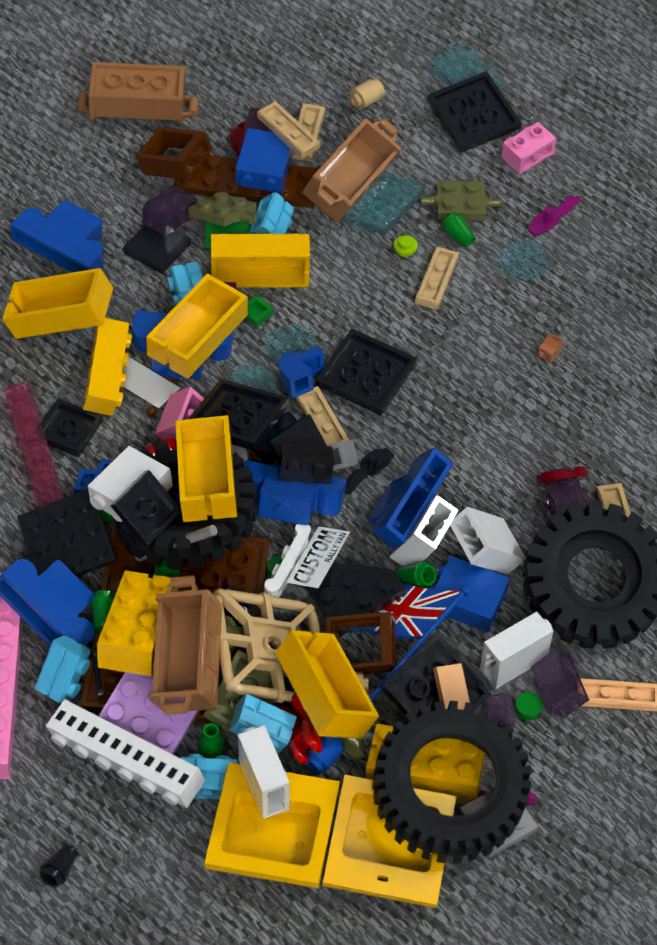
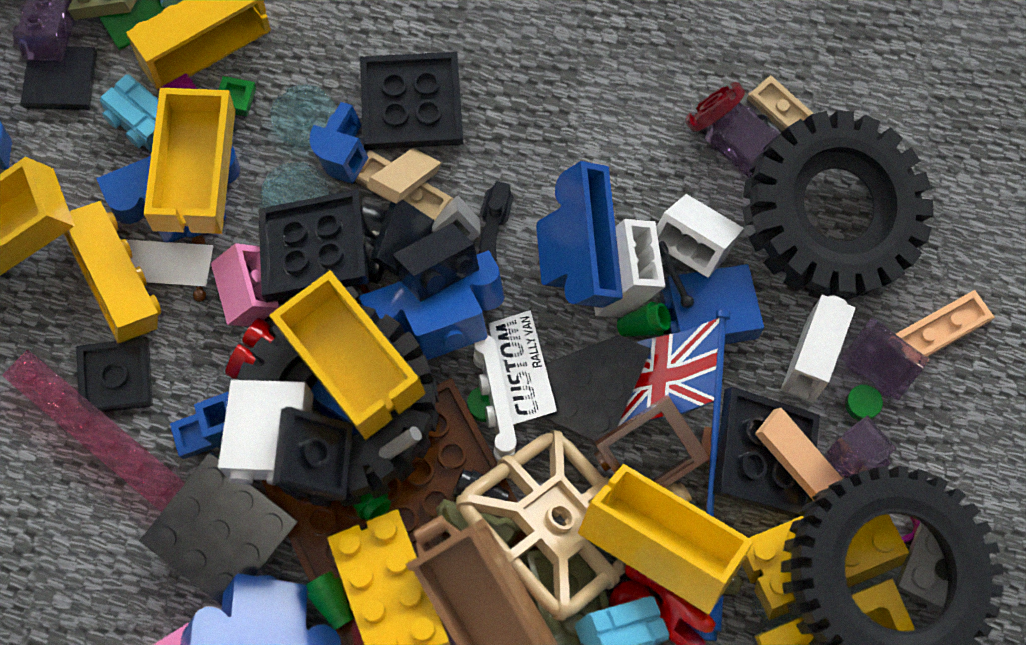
camera: 35 degrees left, 15 degrees up
none -> tan tile [367,148,442,204]
none -> black hinge [659,241,694,309]

